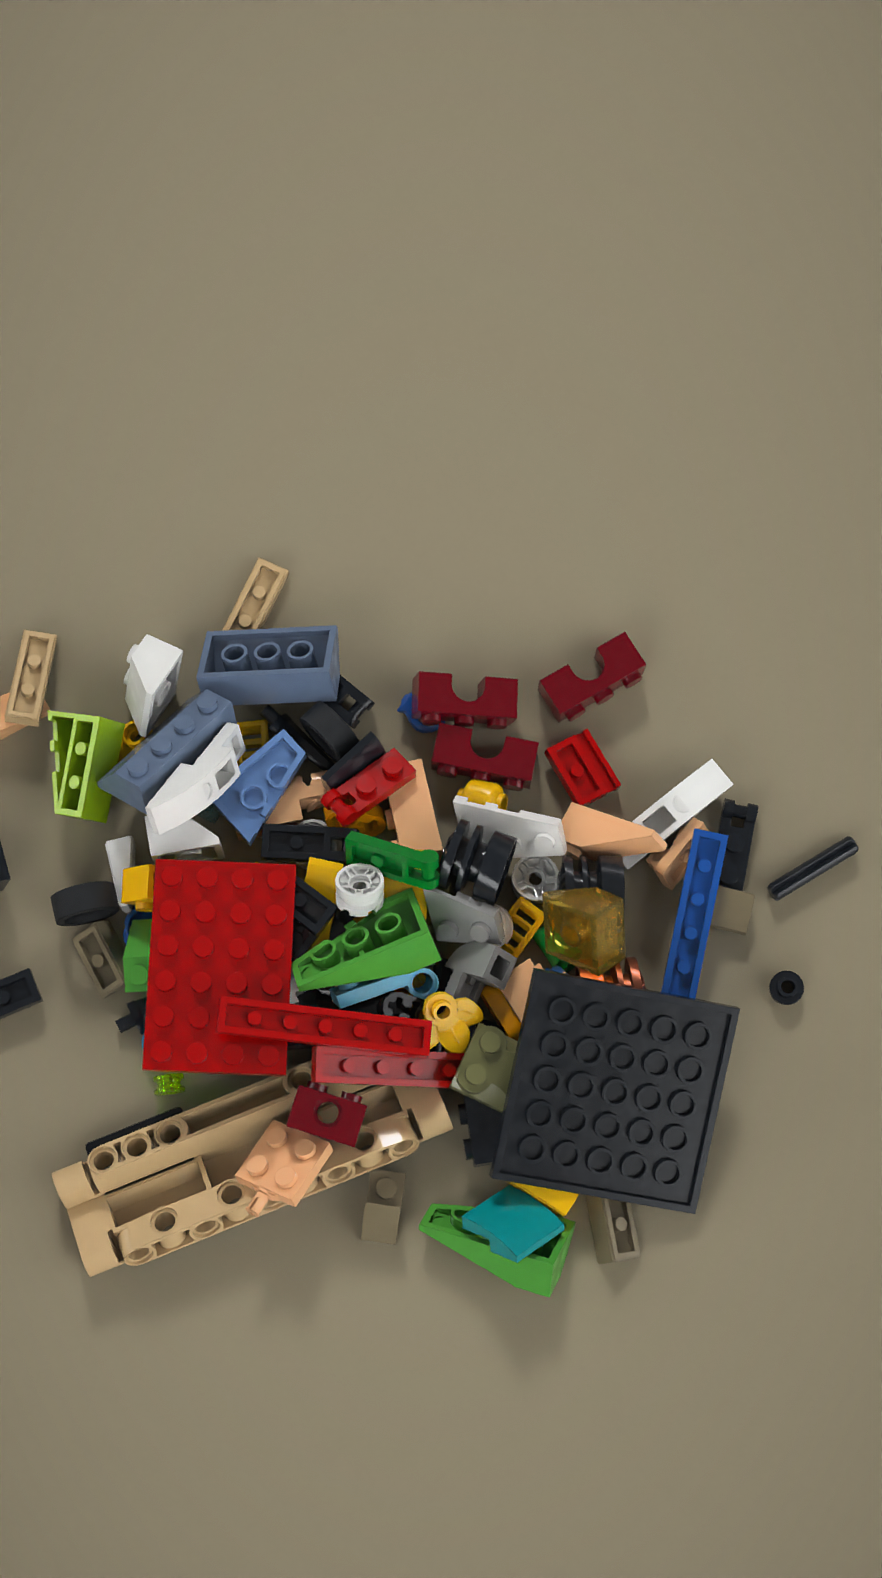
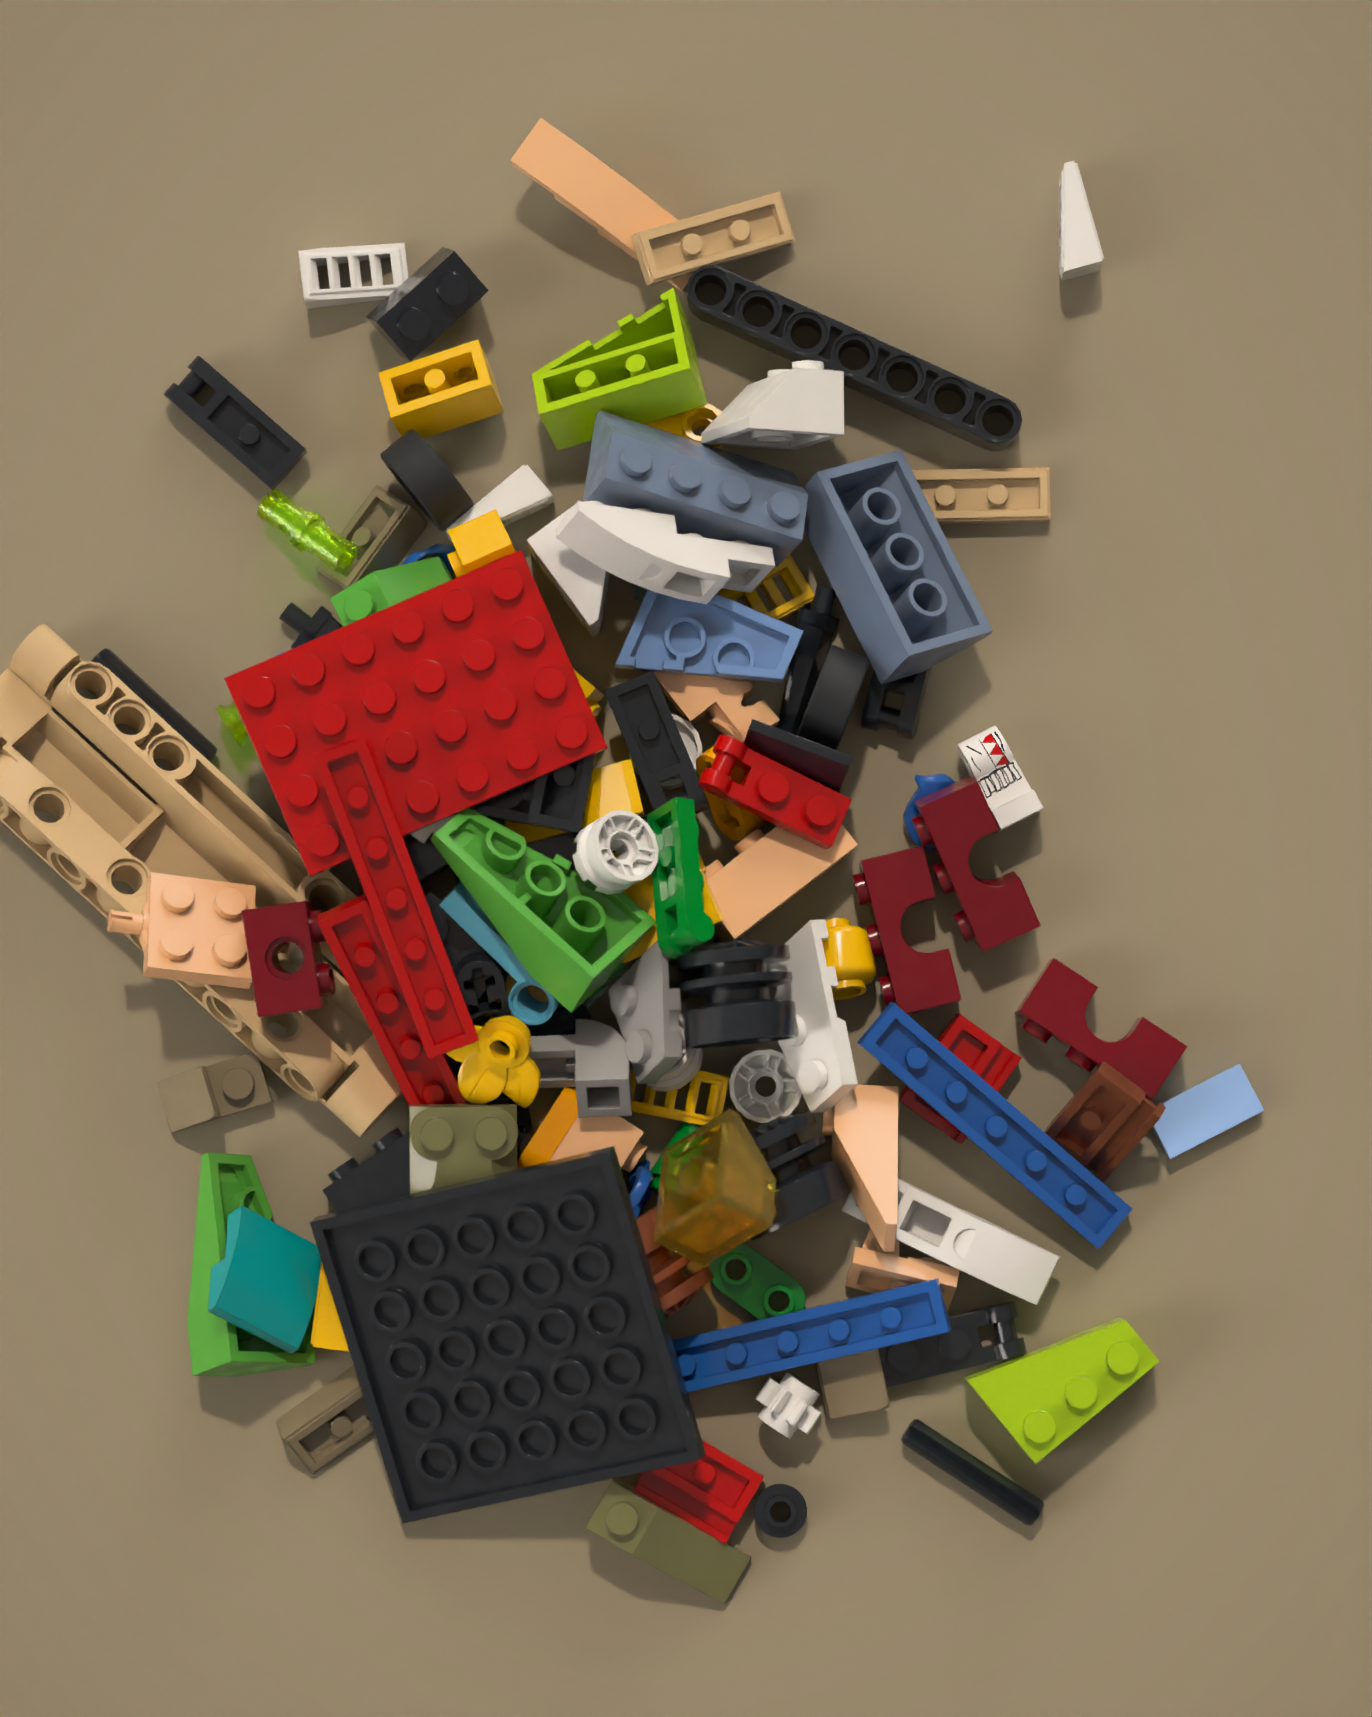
camera: 70 degrees right, 10 degrees up
none -> clear neon green pin [257,489,358,574]
none -> yellow brick [378,339,504,439]
none -> olive slope [585,1478,751,1604]
none -> red plate [633,1439,764,1544]
none -> black beam [687,265,1022,452]
none -> green plate [709,1242,805,1319]
none -> white gear [756,1372,822,1439]
none -> blue plate [857,1002,1132,1249]
none -> white leg [957,726,1044,833]
none -> lime wedge [964,1317,1160,1464]
none -> copper plate [1044,1061,1166,1183]
none -> white slope [1059,161,1104,281]
none -> light blue tile [1152,1063,1264,1159]

